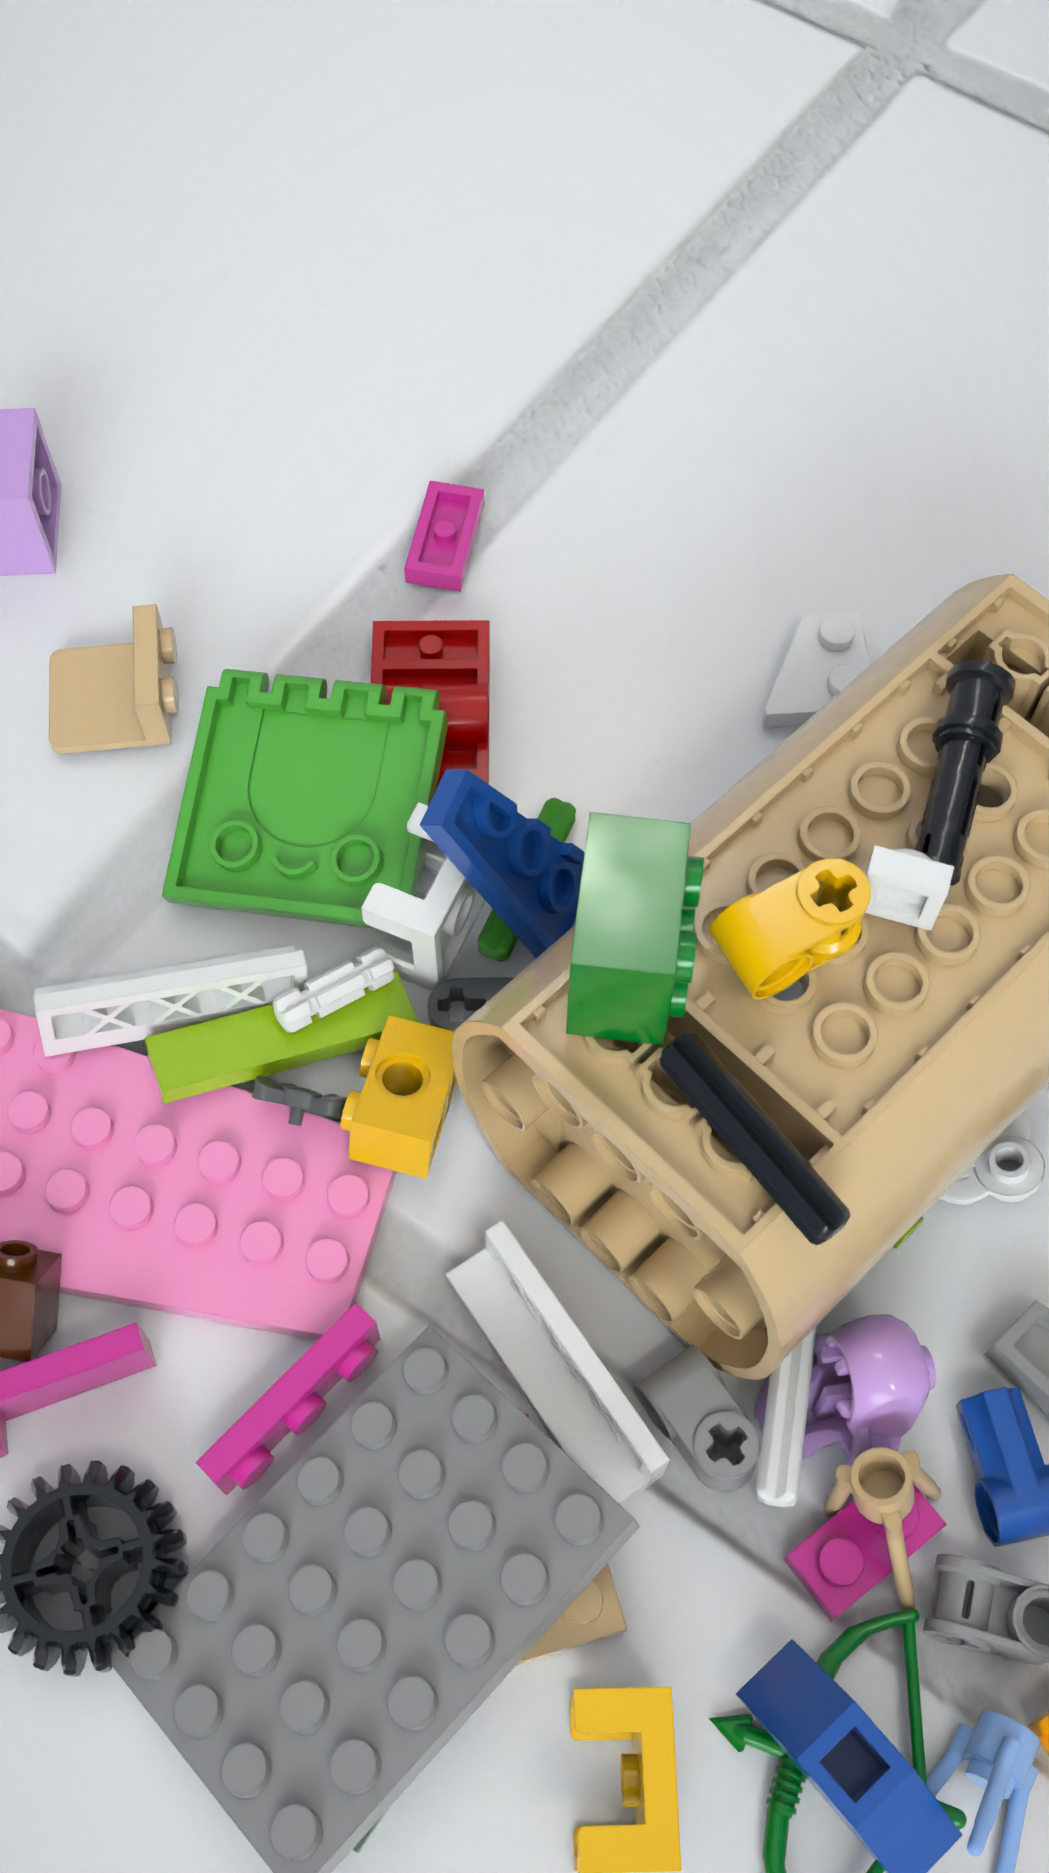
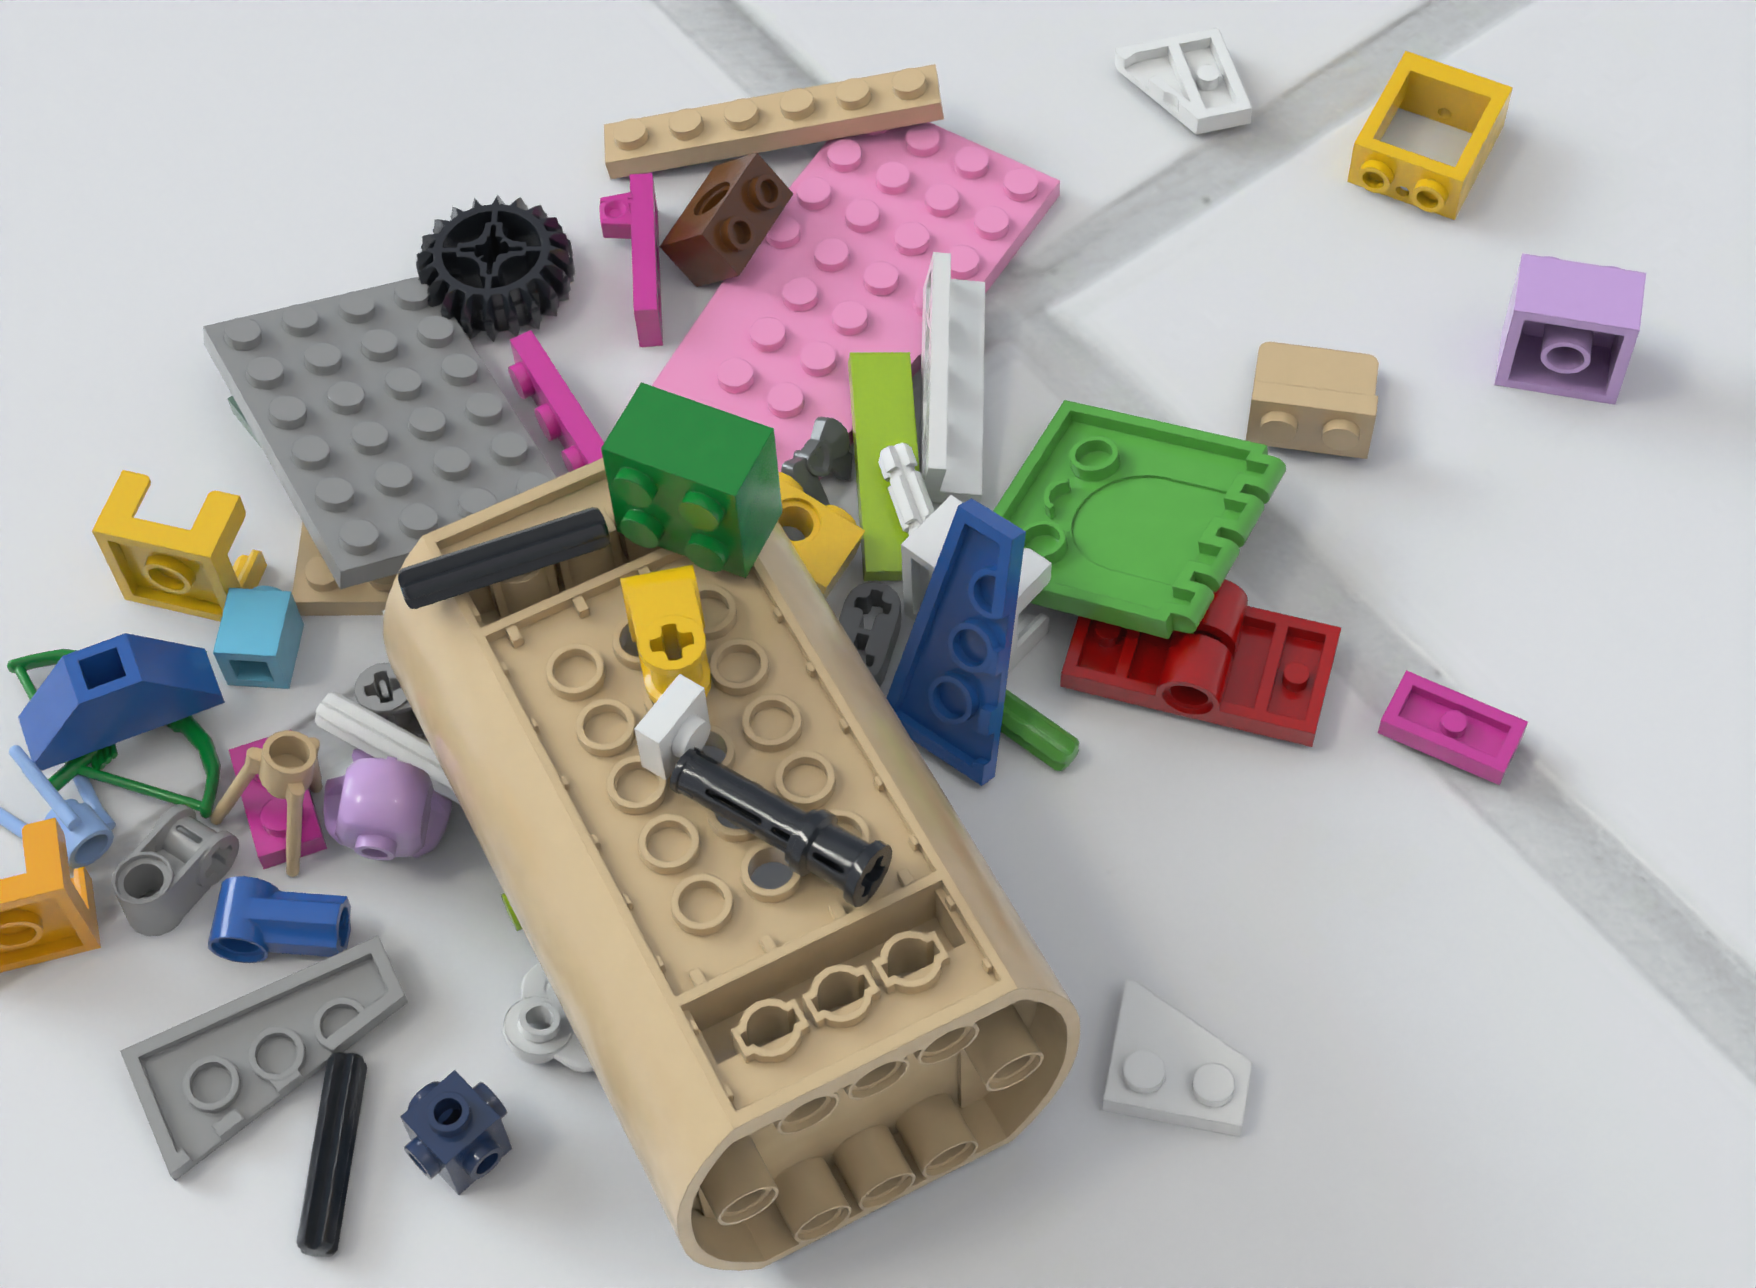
camera: 110 degrees right, 5 degrees down
none -> medium azure brick [213,586,304,689]

